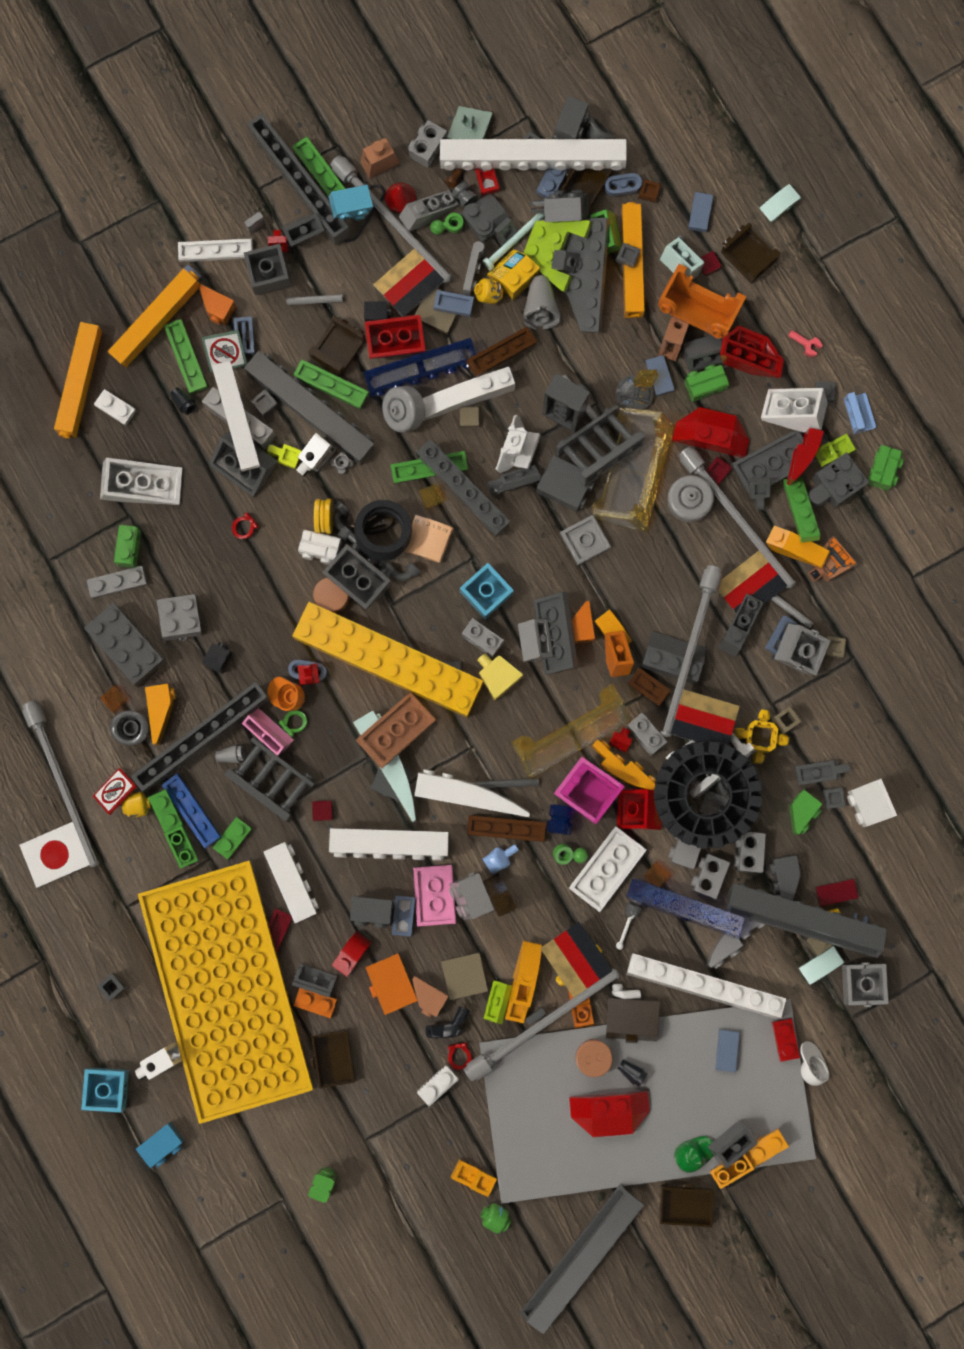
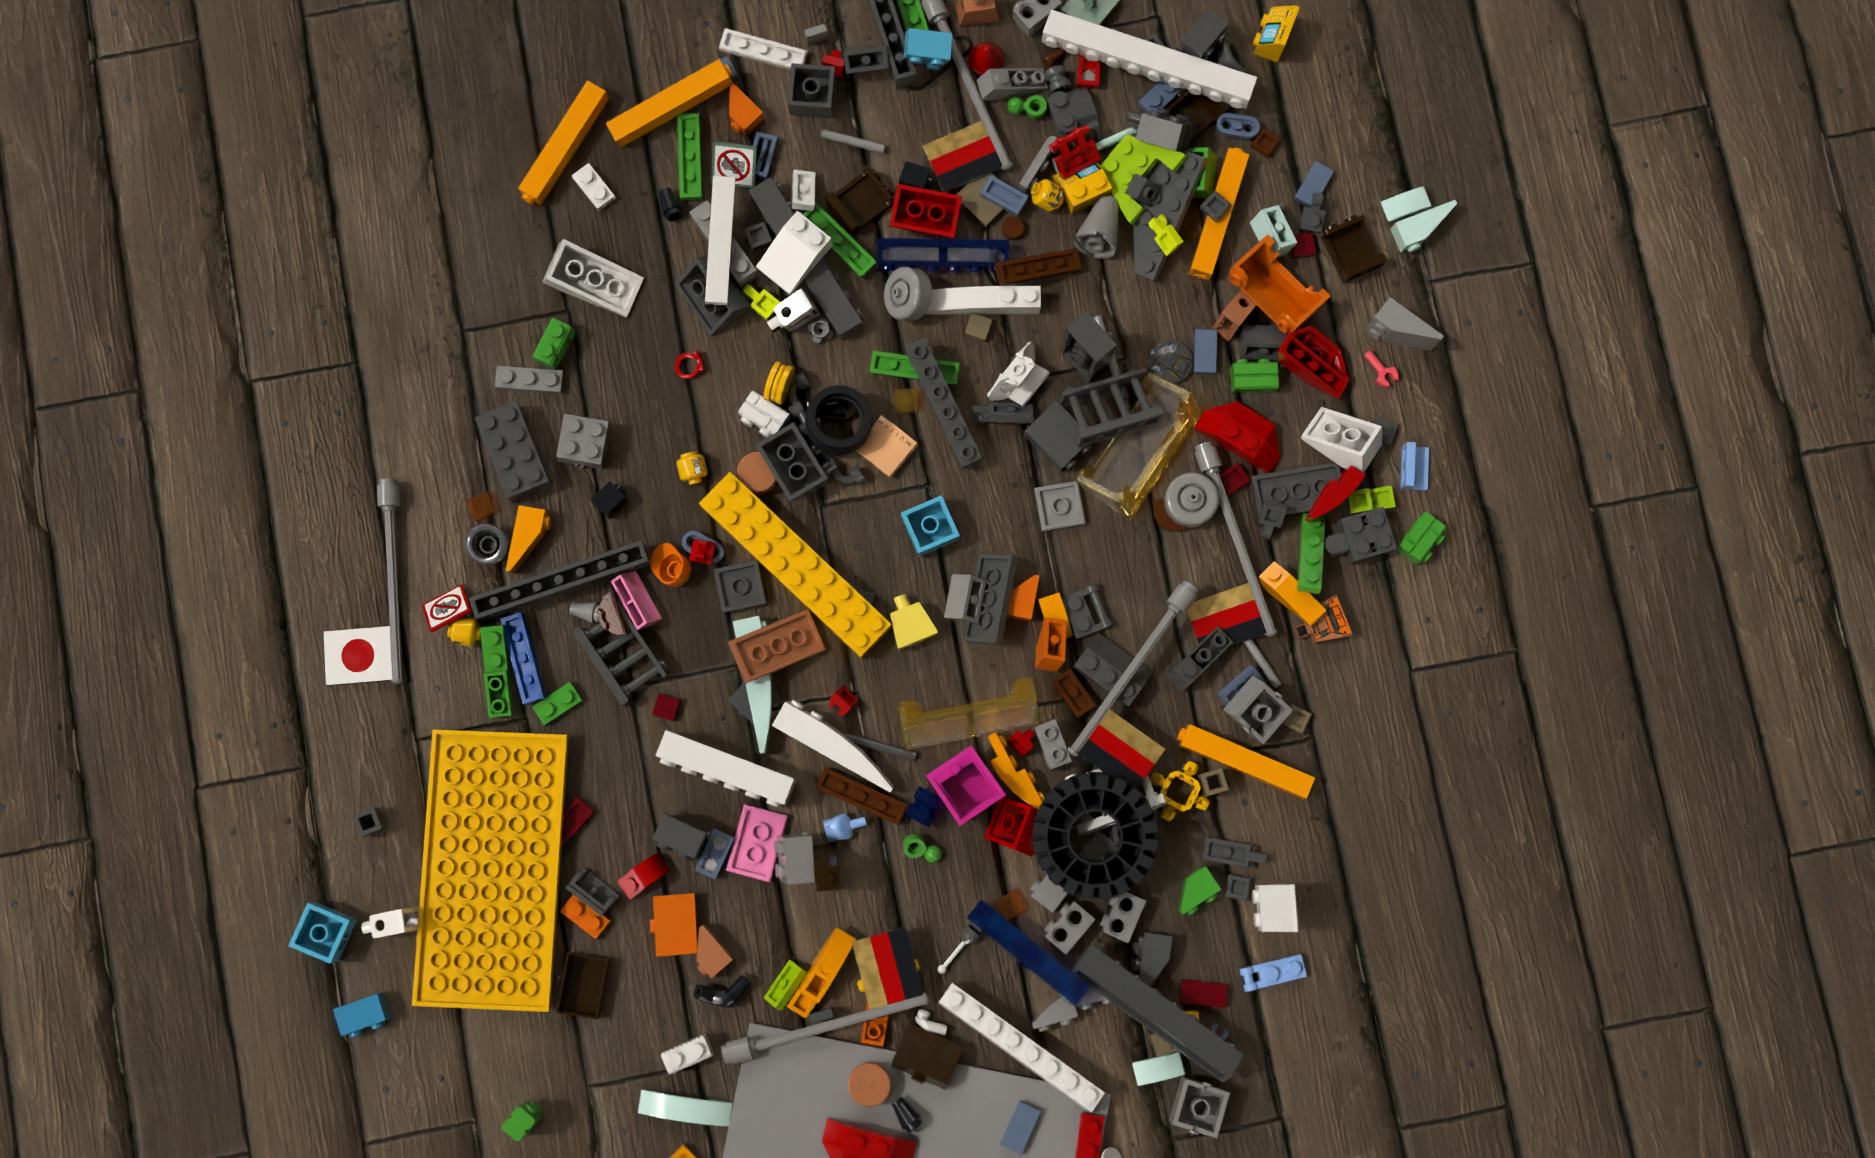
camera: 15 degrees right, 0 degrees up
white brick [264,842,319,923] -> none
bright green piece [279,710,307,738] -> none
dark tan tile [441,953,488,1000] -> none
red piece [447,1042,471,1070] -> none
light grey brick [461,618,504,659] -> none
white plate [569,826,646,912] -> none
clear yellow plate [633,369,659,388] -> none
none -> tile [597,591,629,635]
none -> light aqua slope [638,1089,733,1126]
none -> yellow head [676,451,708,485]
none -> dark grey plate [713,560,767,614]
none -> white slope [756,211,832,295]
none -> white plate [792,170,815,211]
none -> red tile [829,686,860,716]
none -> reddish brown tile [1002,217,1024,240]
none -> red plate [1049,125,1101,179]
none -> dark grey plate [1061,584,1114,640]
none -> neon yellow plate [1148,214,1183,256]
none -> reddish brown tile [1153,498,1189,532]
none -> light orange brick [1177,724,1315,799]
none -> light blue plate [1239,954,1307,992]
none -> yellow slope [1252,5,1300,62]
none -> dark grey plate [1299,192,1326,232]
none -> light grey slope [1365,297,1444,351]
none -> light aqua slope [1390,200,1457,253]

